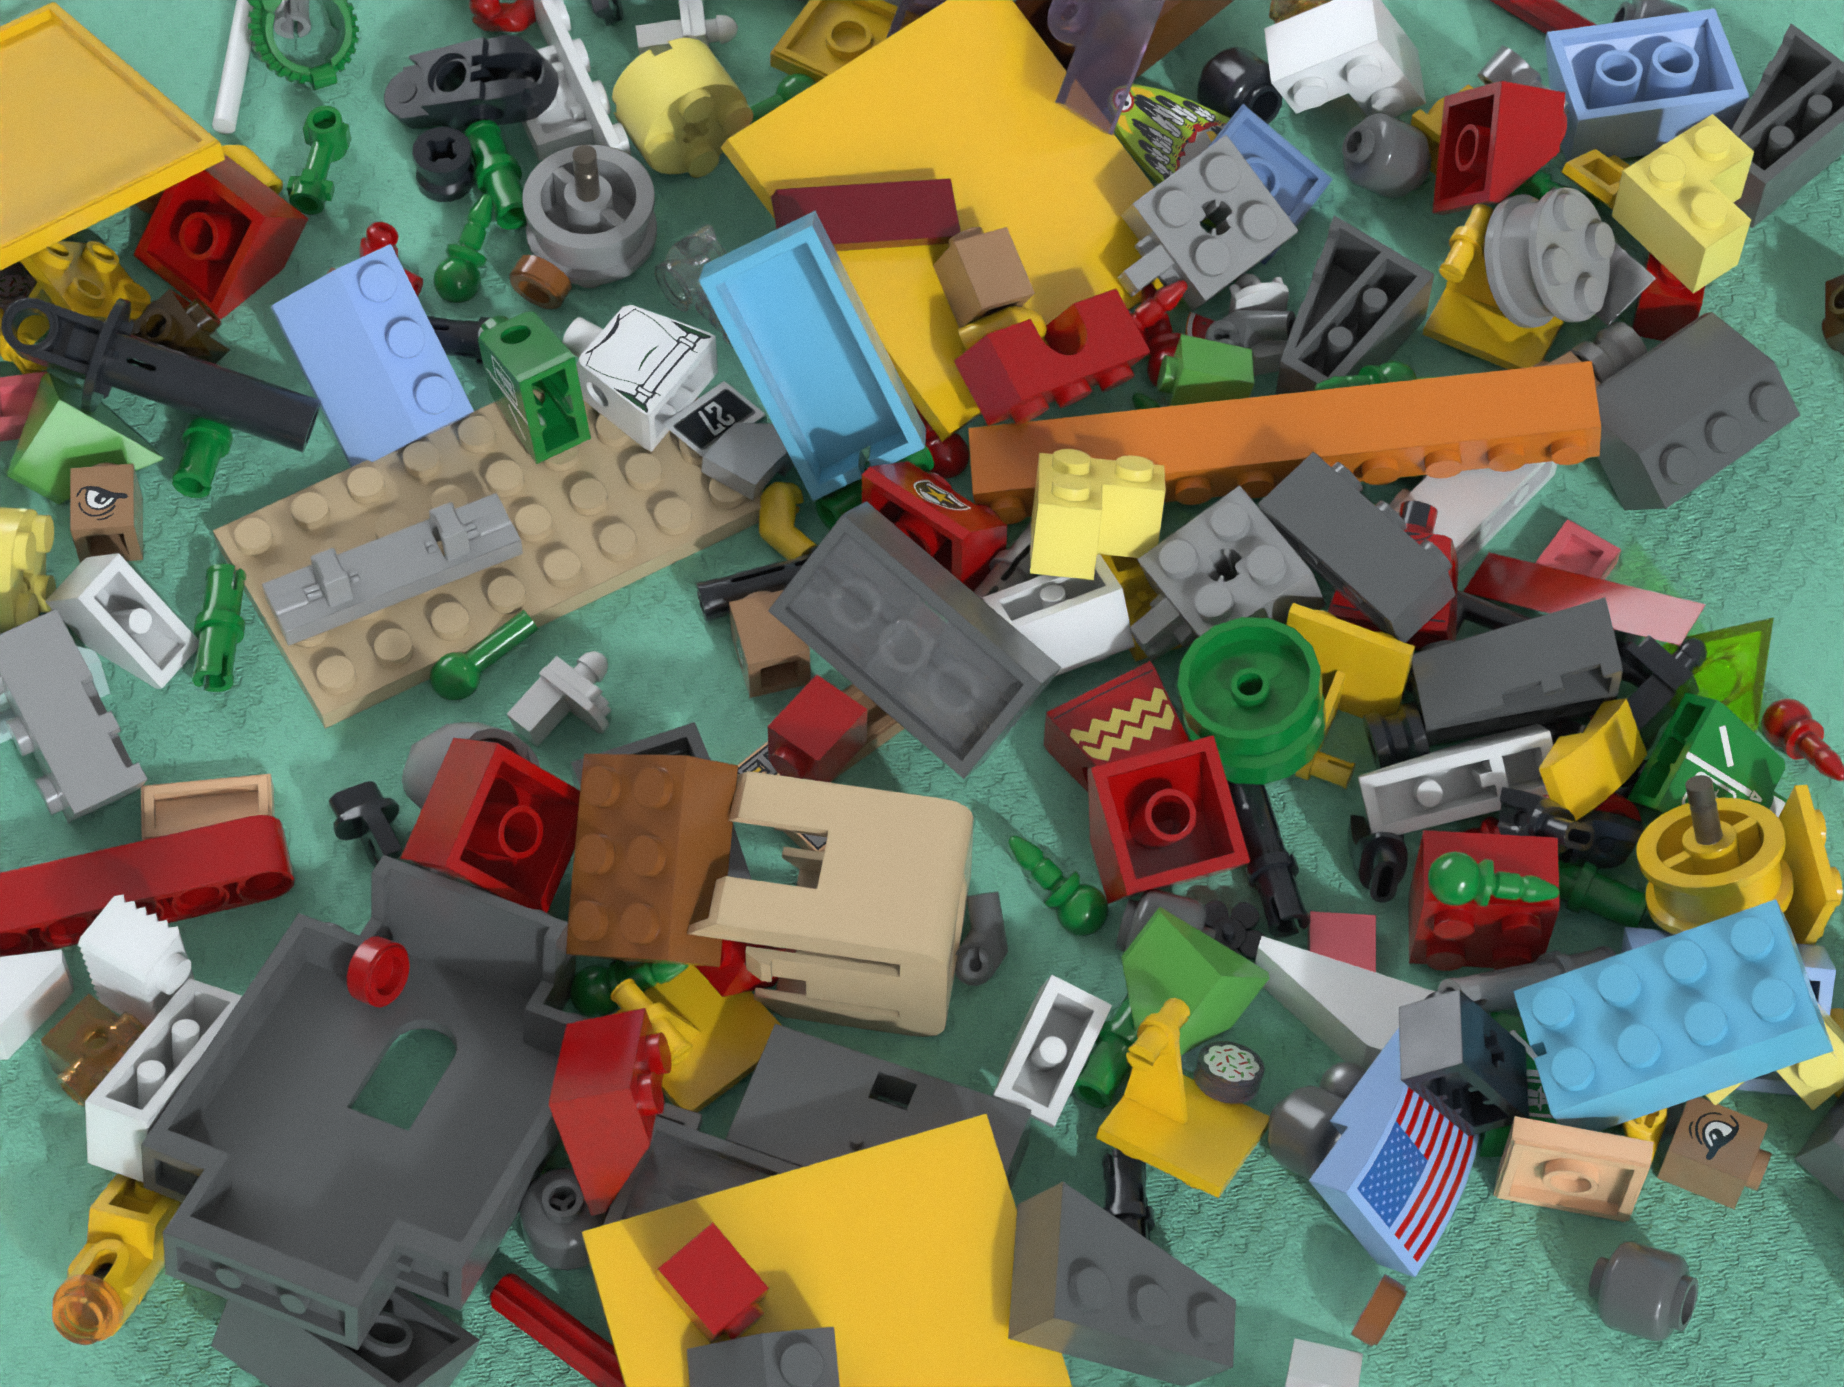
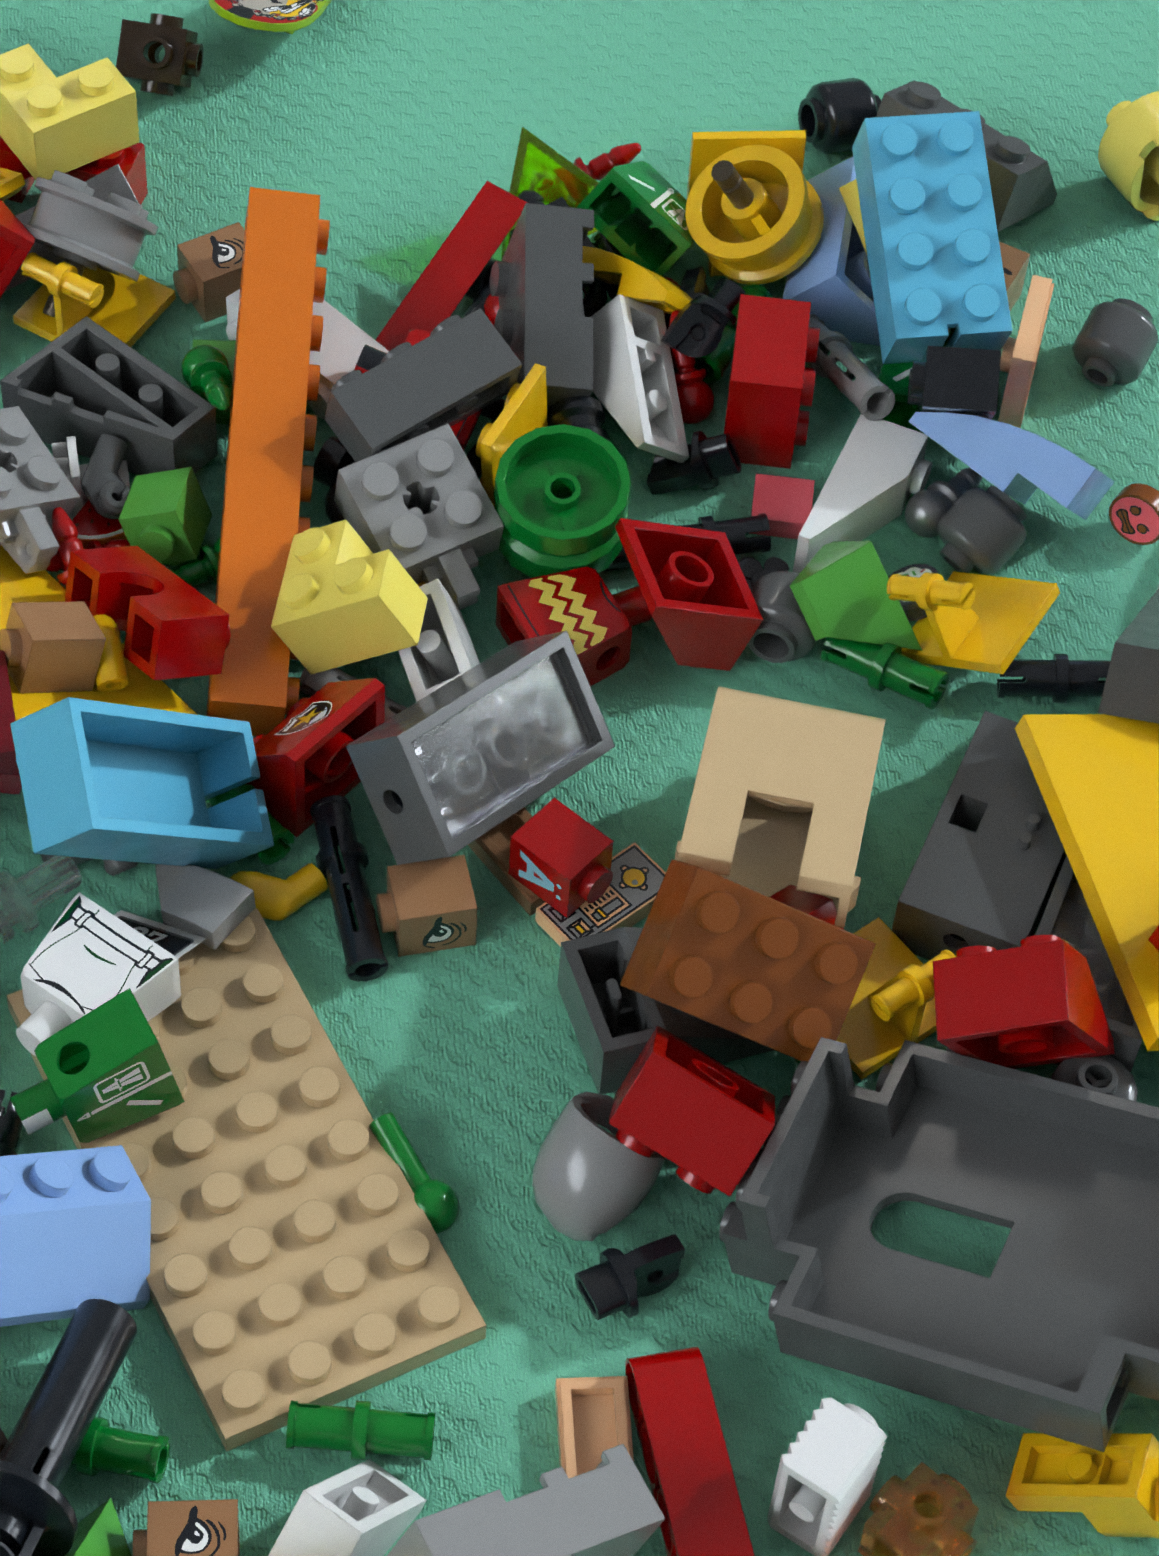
camera: 90 degrees left, 5 degrees down
white brick [85,978,242,1182] -> none
light grey hinge [262,493,523,646] -> none
red tile [347,936,410,1008] -> none
white piece [507,651,611,747] -> none
white slope [992,975,1112,1128] -> none
green bar [1008,835,1108,936] -> none
green bar [1428,852,1560,907] -> none
coral tile [1536,519,1621,580] -> none
light grey wheel [1565,321,1647,383] -> none
dark grey slope [1596,312,1800,511] -> none

